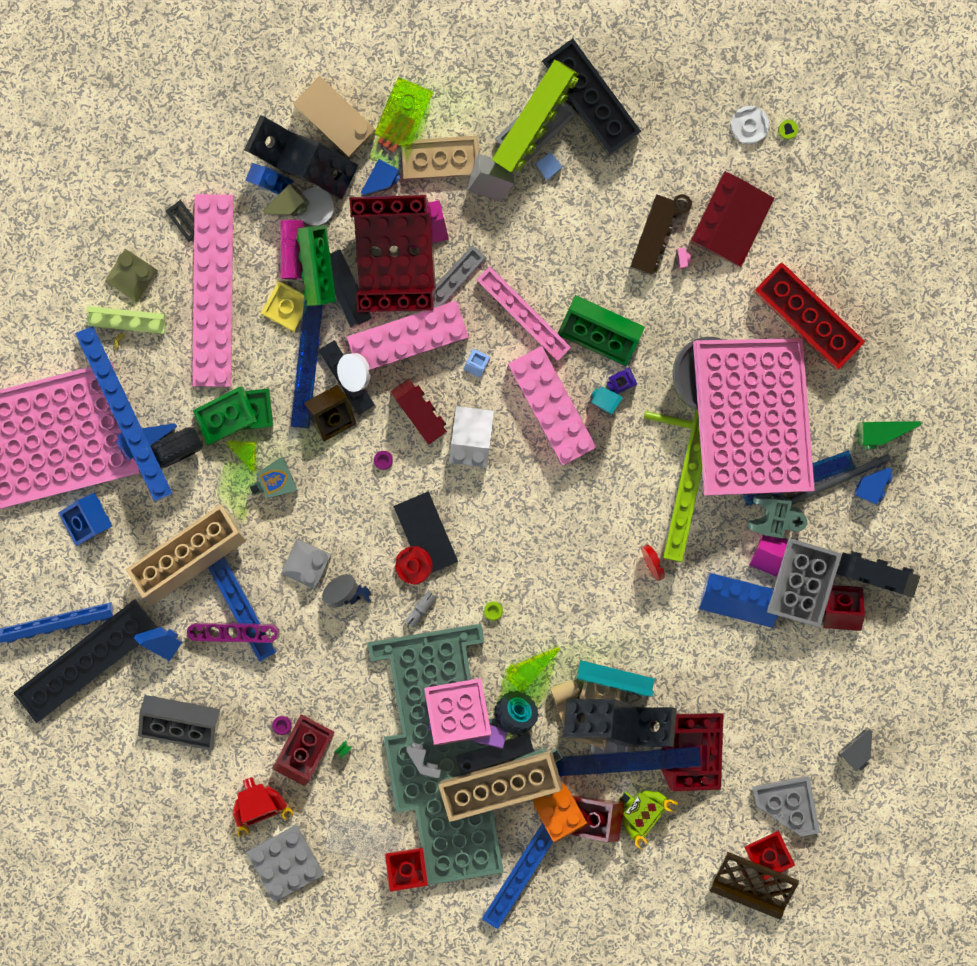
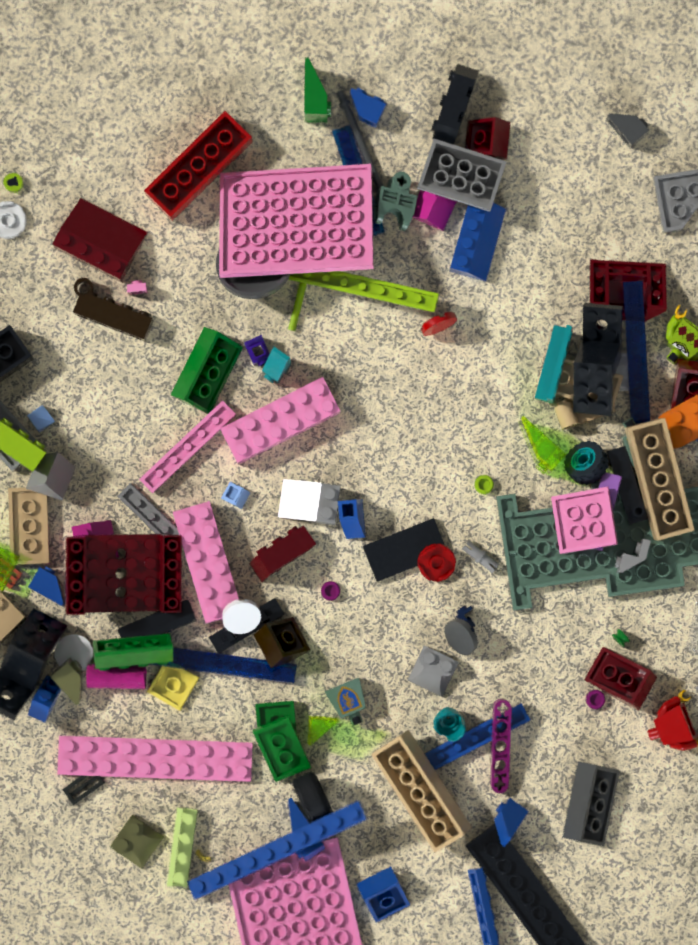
camera: 90 degrees left, 5 degrees down
none -> blue slope [338,499,366,539]
none -> teal helmet [433,707,466,742]

